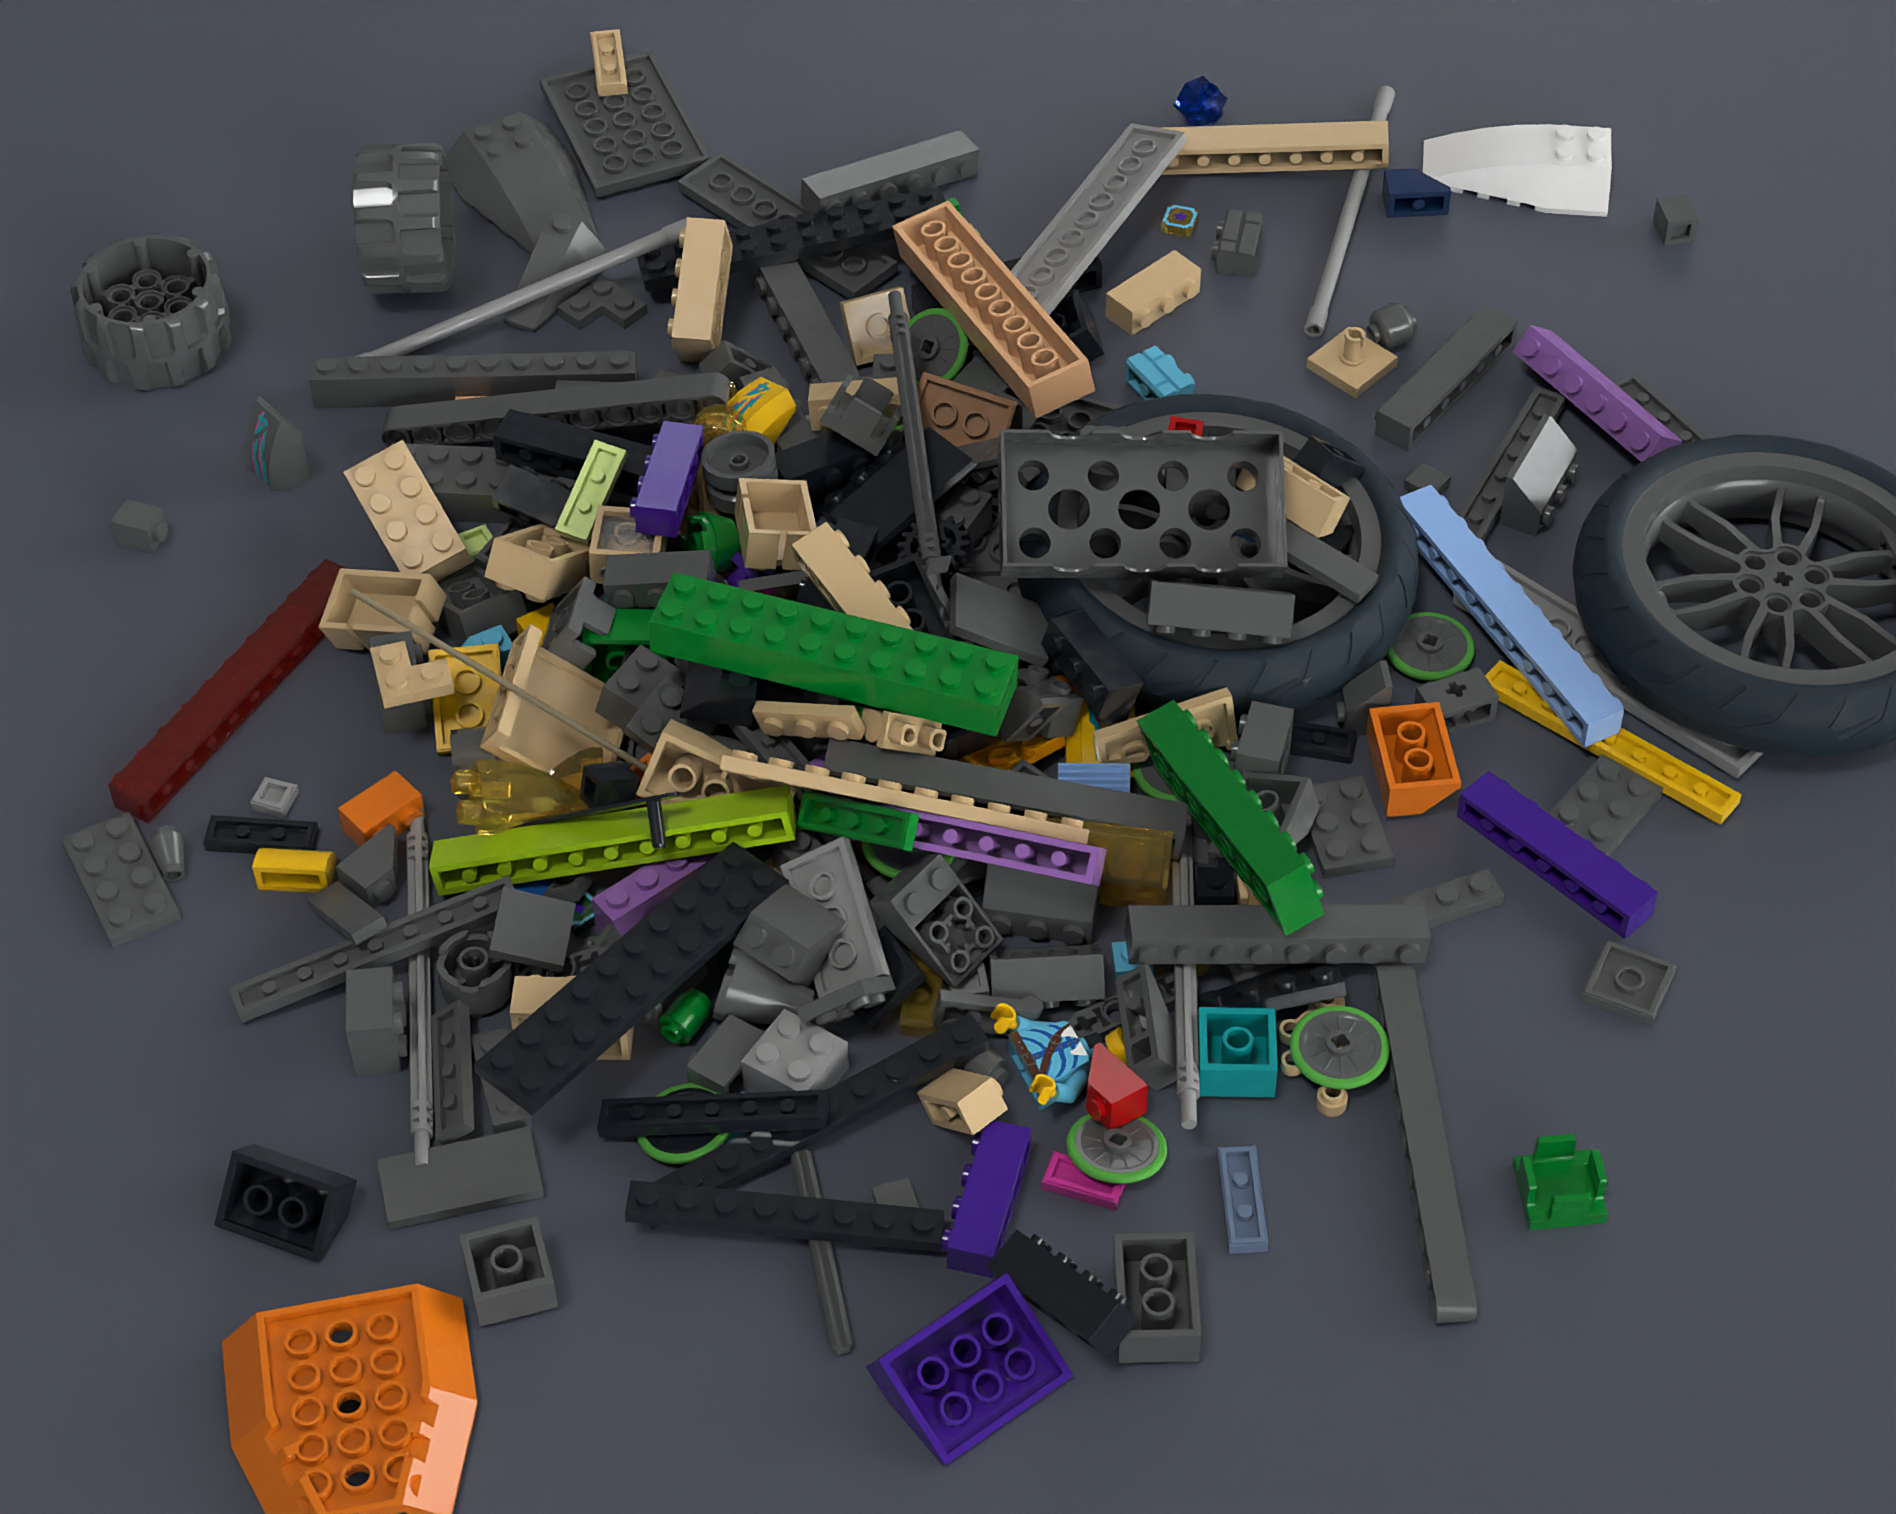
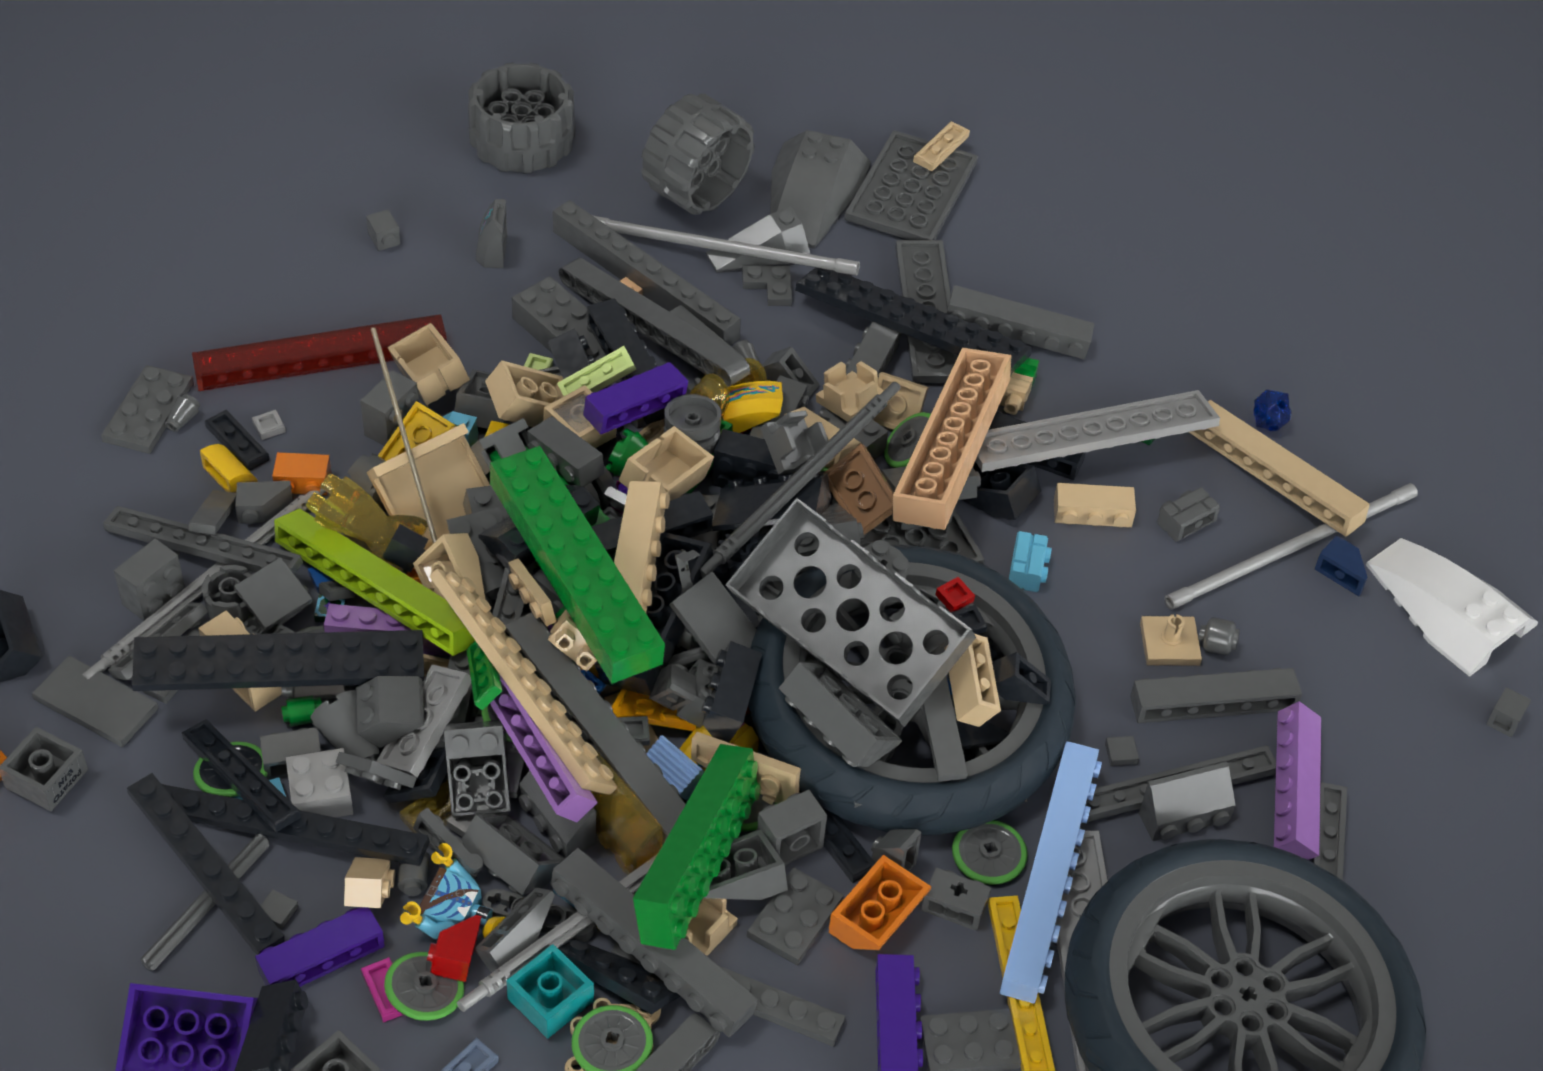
camera: 40 degrees right, 0 degrees up
tan brick [343,440,473,582] -> none
tan plate [370,641,455,709] -> none
black piece [492,792,681,850] -> none
tan brick [667,217,733,363] -> none
clear yellow tile [1161,204,1199,237] -> none
none -> tan panel [816,361,884,422]

